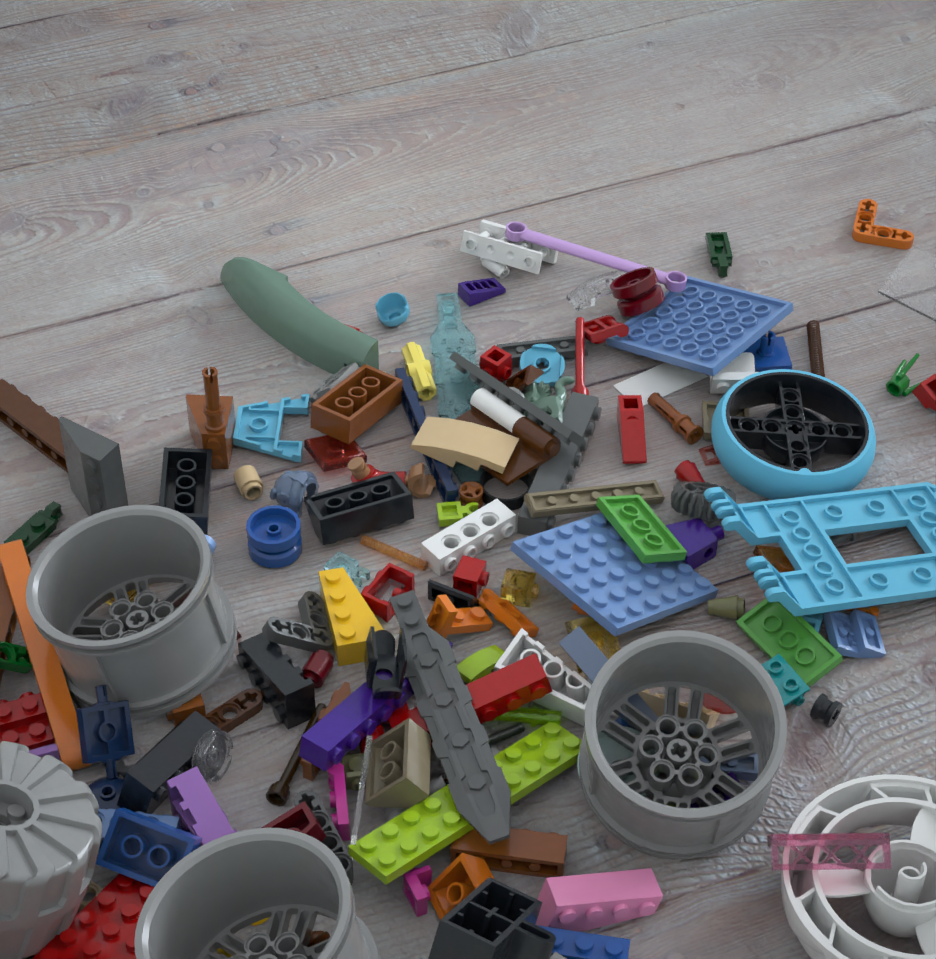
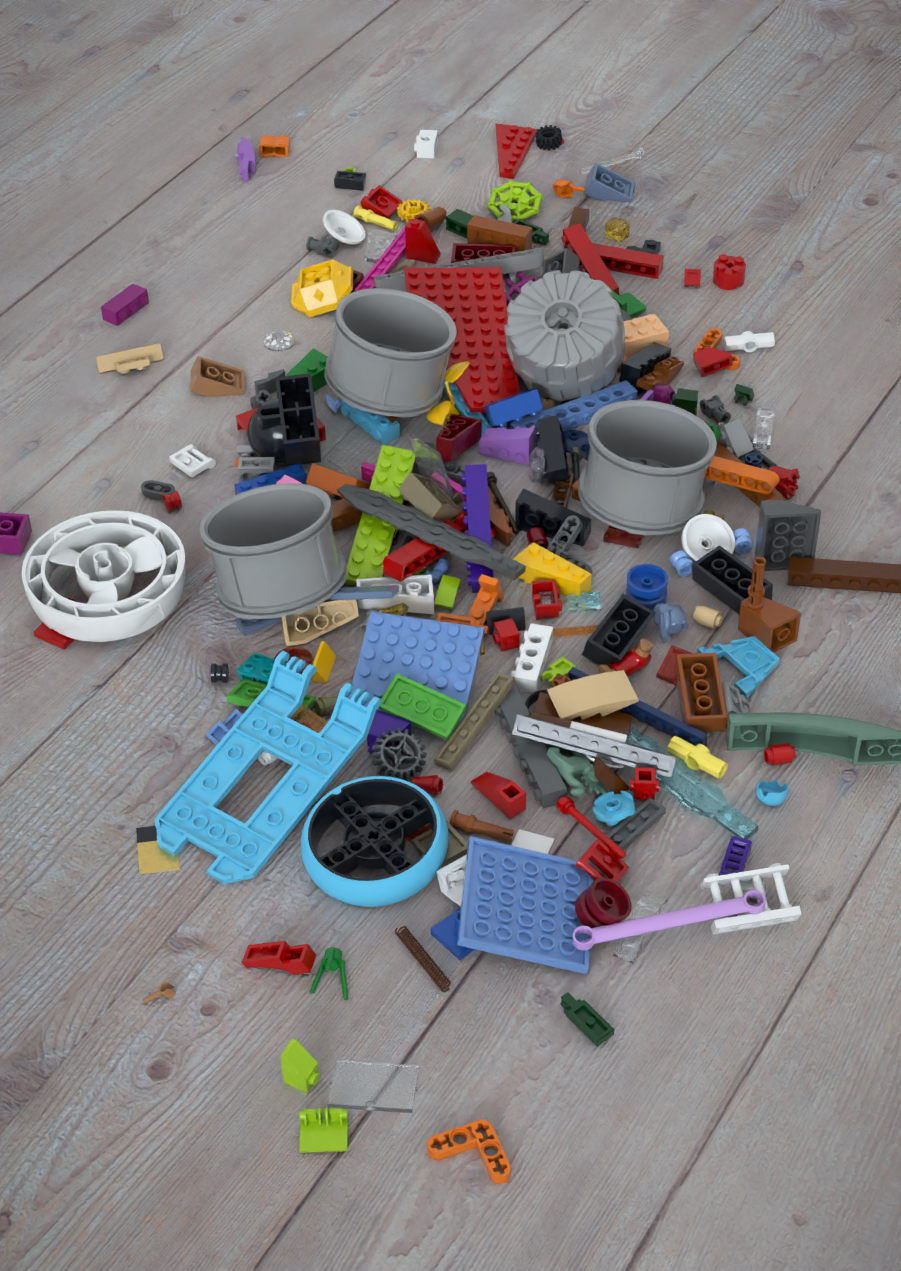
camera: 145 degrees right, 0 degrees up
black piece [364,626,407,699] -> none
clear pink fence [767,833,892,871] -> none

